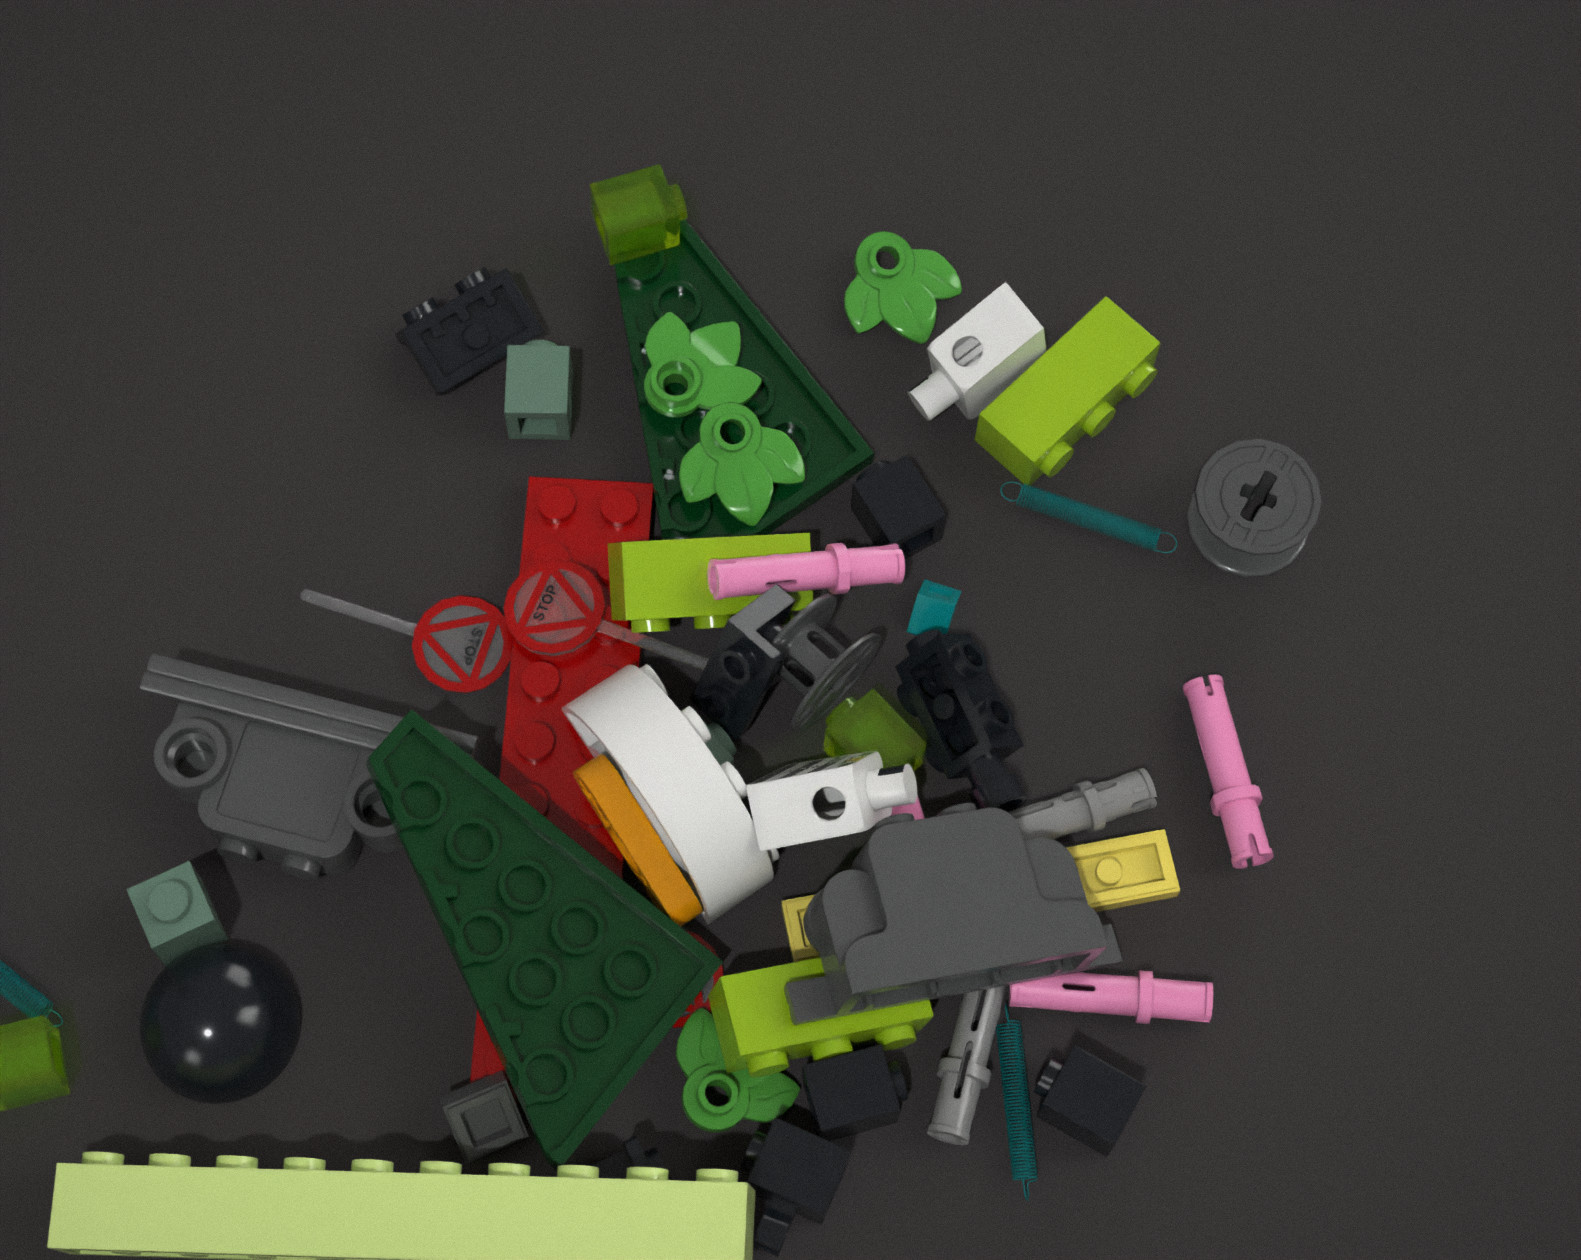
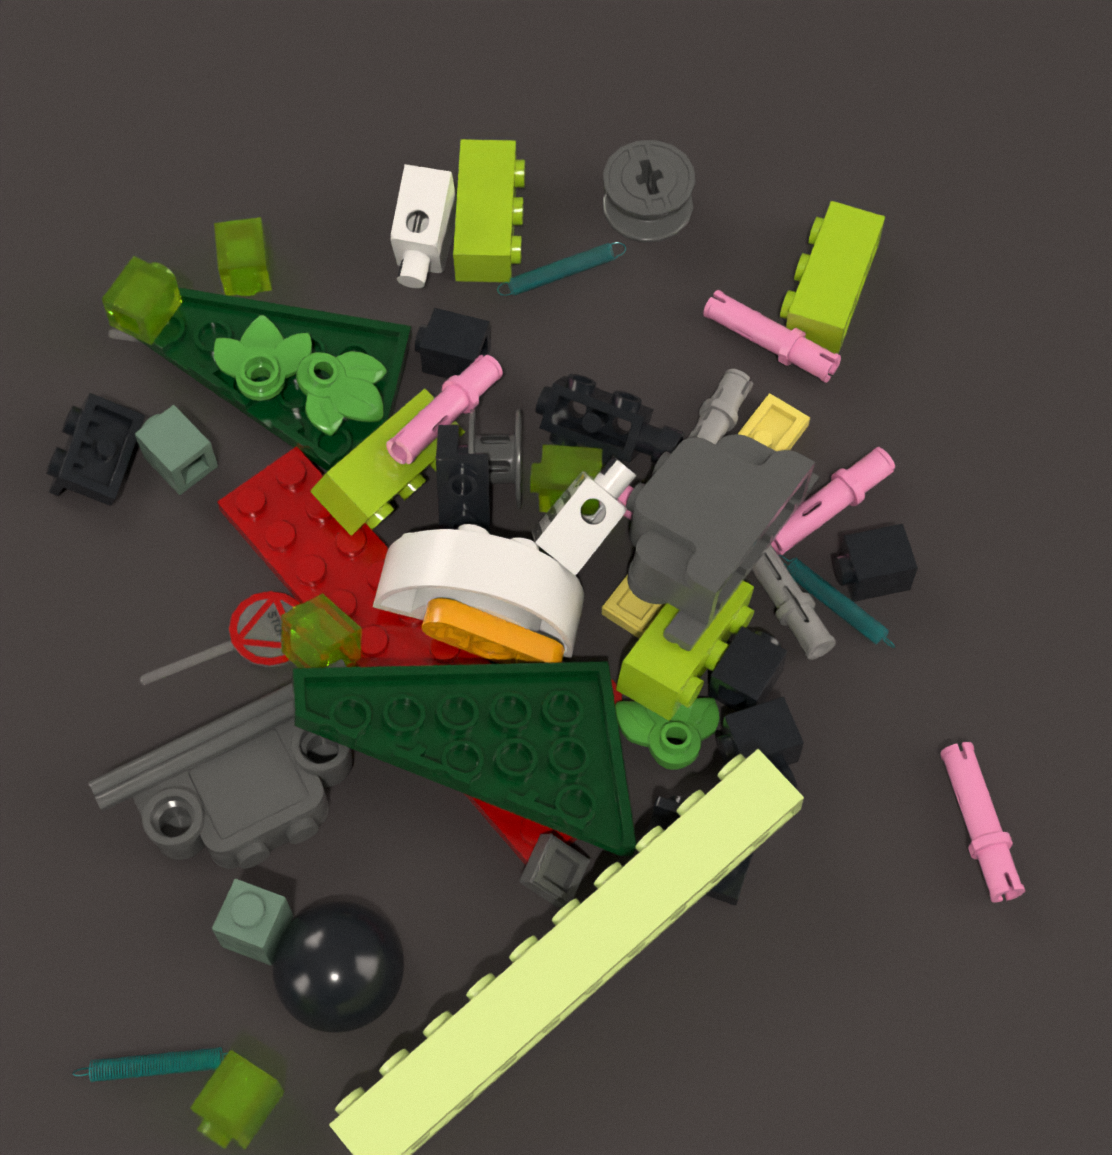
camera: 40 degrees left, 5 degrees down
piece [503,559,709,670] -> none
bright green plate [844,231,962,345] -> none
teal piece [906,579,962,636] -> none
none -> clear neon green brick [214,217,272,296]
none -> clear neon green brick [281,593,362,668]
none -> lime brick [780,201,885,354]

